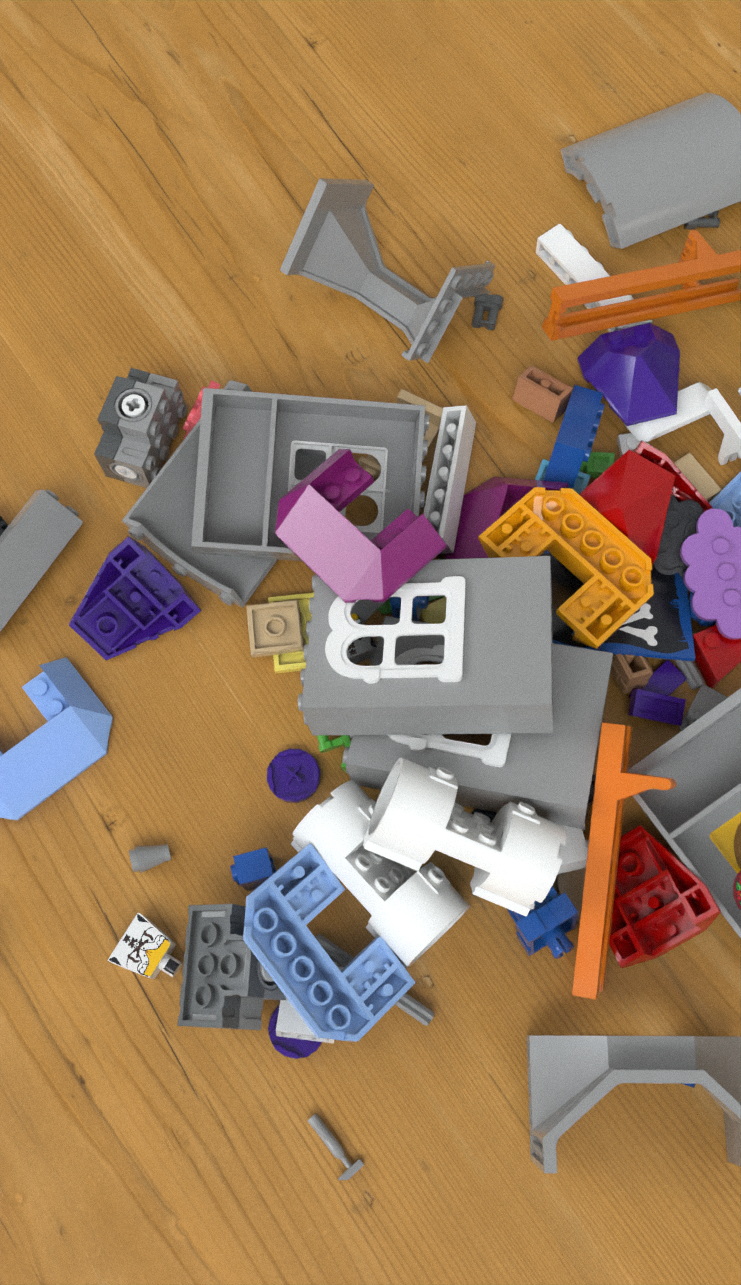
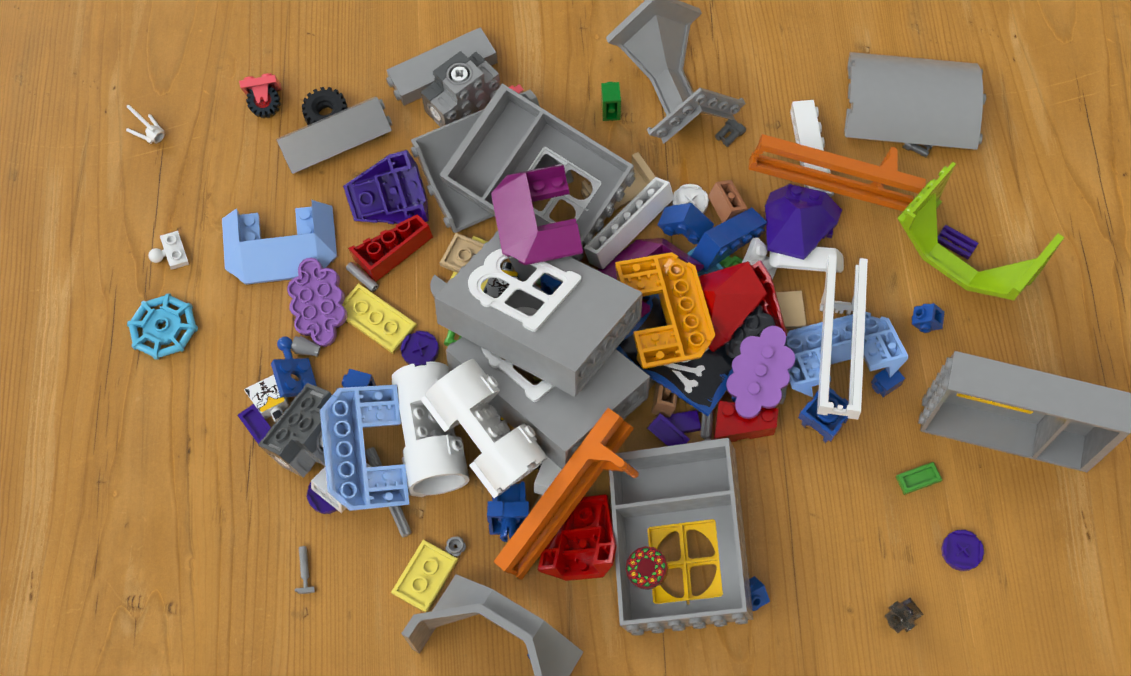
camera: 30 degrees right, 5 degrees down
none -> dark purple tile [238,404,271,444]
none -> blue plate [271,336,317,398]
none -> medium lavender plate [287,258,347,347]
none -> light yellow tile [342,283,417,354]
none -> light grey piece [346,262,379,292]
none -> red wedge [348,214,433,282]
none -> light grey brick [386,27,498,106]
none -> light yellow tile [391,540,458,613]
none -> light grey tile [430,275,447,297]
none -> light grey plate [446,537,466,556]
none -> green brick [601,82,621,121]
none -> blue brick [657,203,714,244]
none -> white tile [672,184,709,214]
none -> white plate [742,238,768,266]

